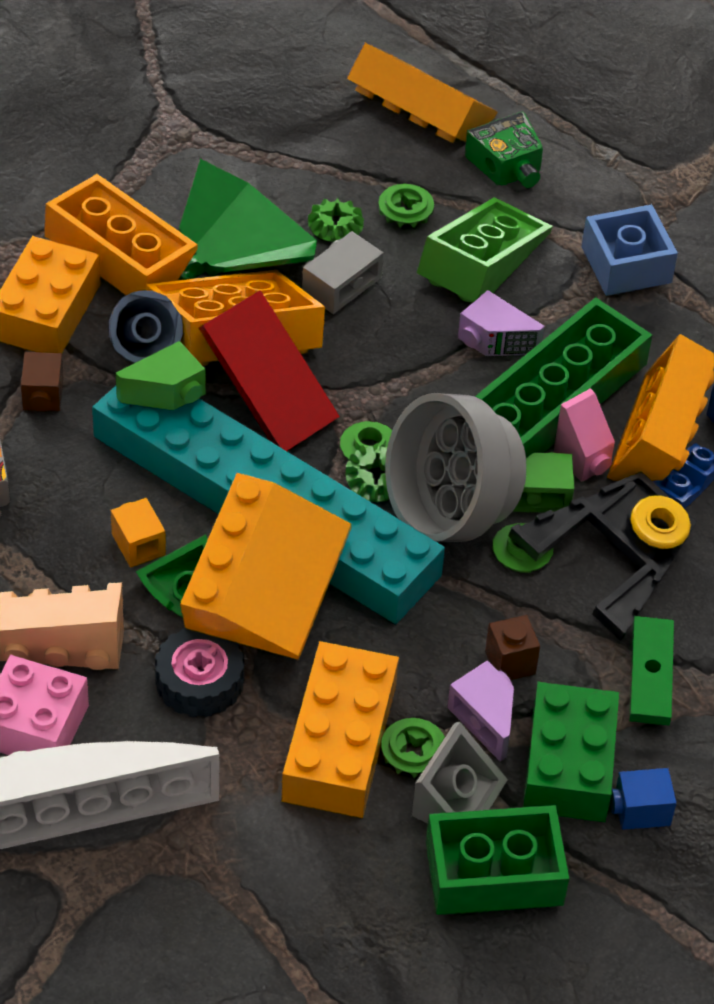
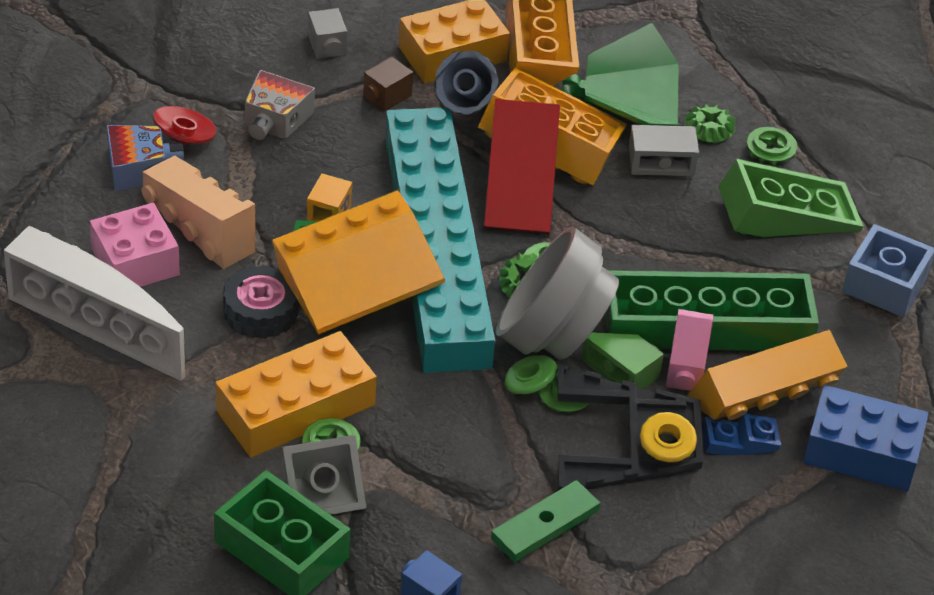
camera: 45 degrees right, 5 degrees down
bright green slope [116,341,205,410] -> none
light orange slope [347,43,497,143] -> none
lavender slope [447,660,514,762] -> none
lavender slope [458,290,544,356] -> none
green torso [465,111,543,188] -> none
reddish brown brick [485,615,540,680] -> none
green brick [523,682,619,822] -> none
none -> bright green piece [505,355,557,394]

